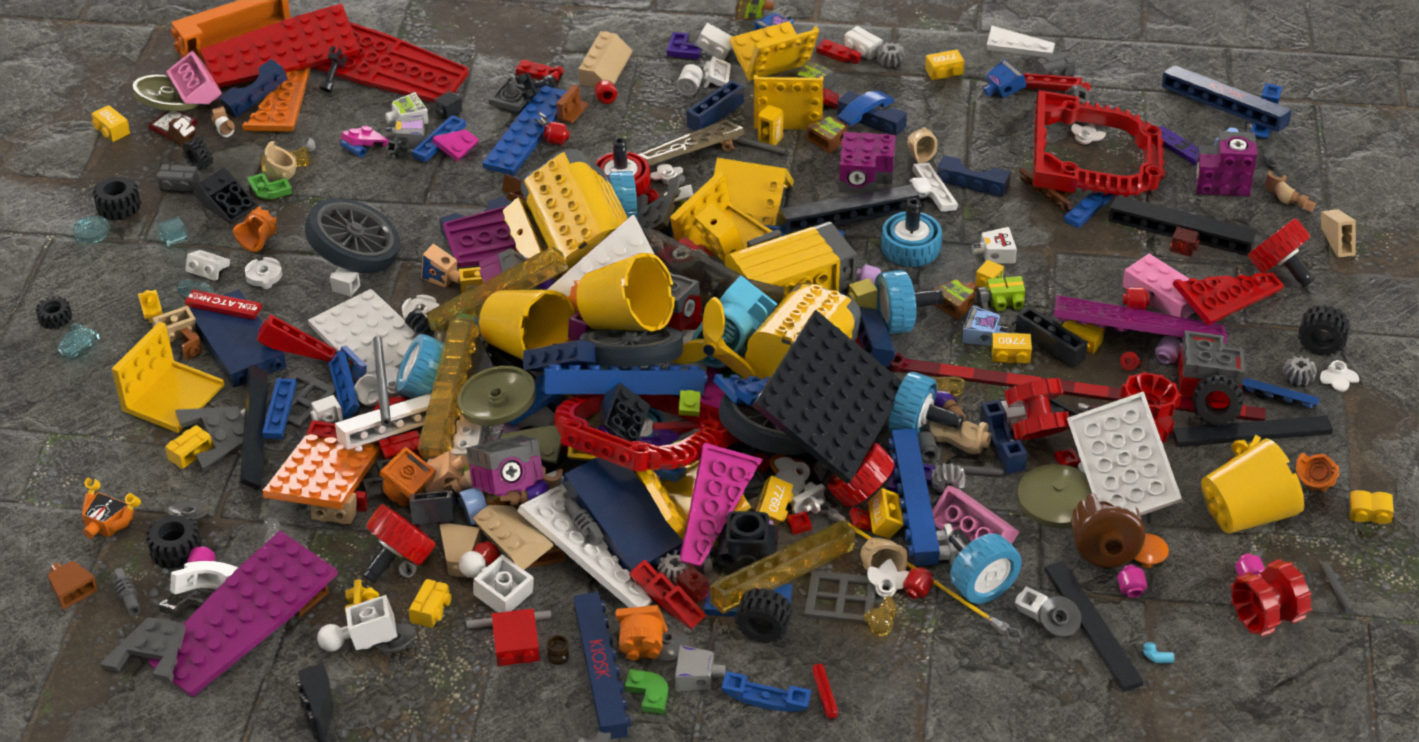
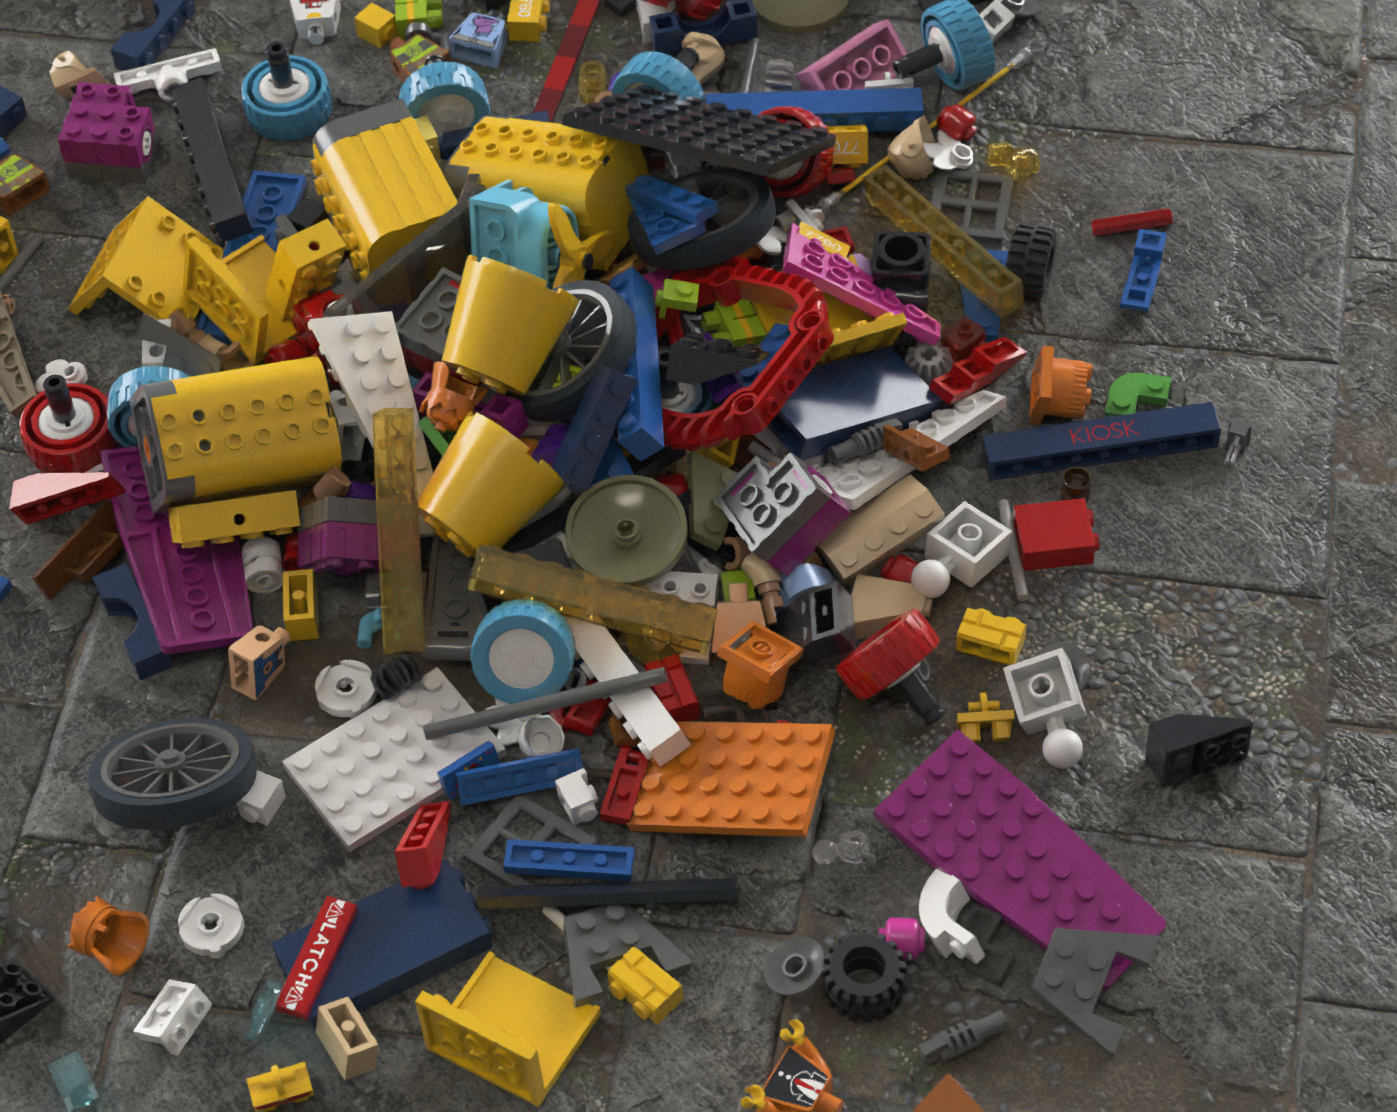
camera: 85 degrees left, 10 degrees up
dark orange bracket [181,327,202,360] -> none
light grey torso [675,645,726,691] -> none
none -> dark orange bracket [883,425,950,472]

